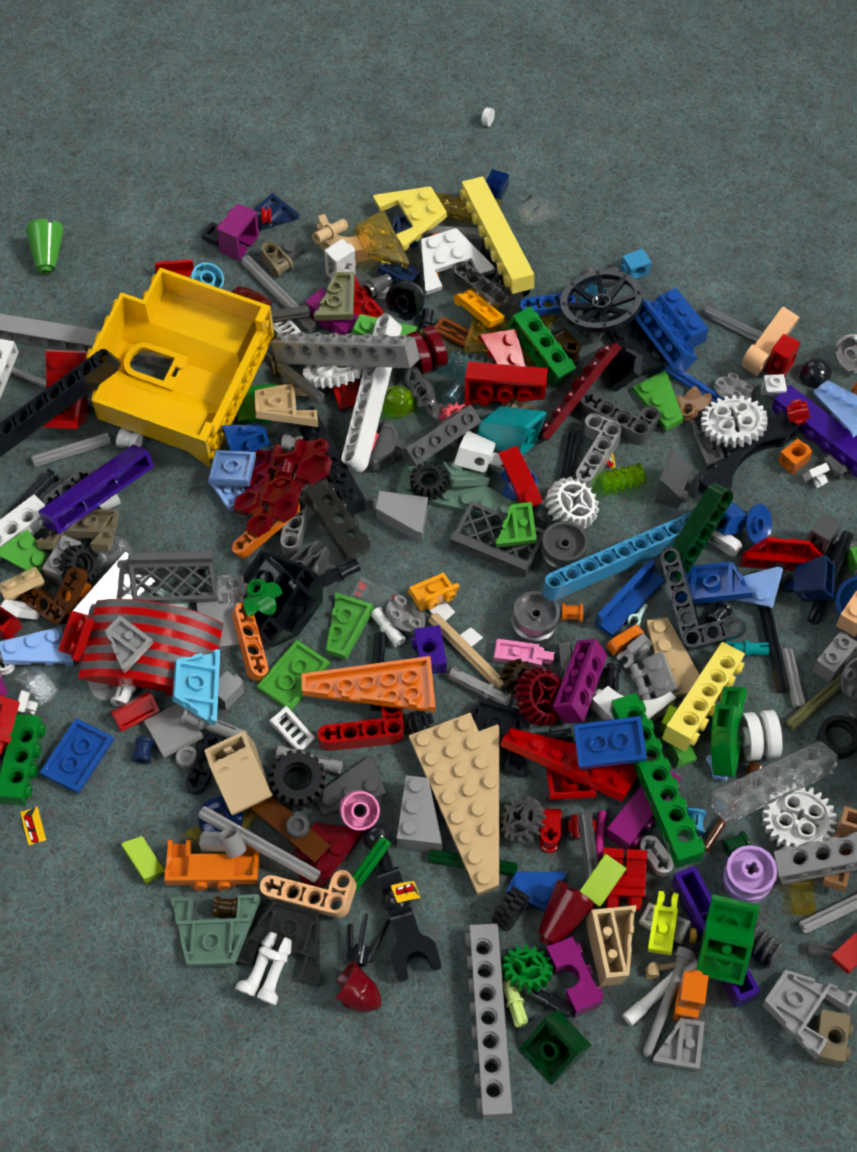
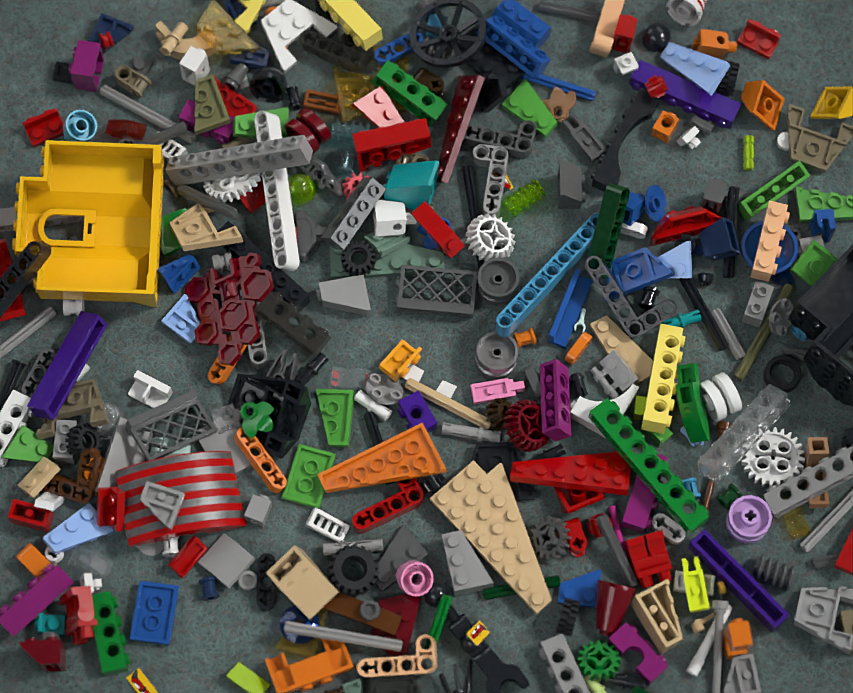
camera: 20 degrees left, 10 degrees up
medium azure wing [172,649,220,725] -> none
light grey pin [179,708,247,738] -> none
light grey piece [199,827,246,858] -> none
medium blue plate [208,450,256,487] -> none
light orange plate [453,289,505,328] -> none
bright green wing [496,502,537,547] -> none
blue plate [574,716,647,770] -> none
lime slope [580,854,627,907] -> none
light grey plate [616,633,653,669] -> none
green bracket [696,894,760,986] -> none
white gear [701,395,767,448] -> none
light grey dish [714,373,754,400] -> none
none -> white panel [128,370,173,408]
none -> black hinge [698,273,713,286]

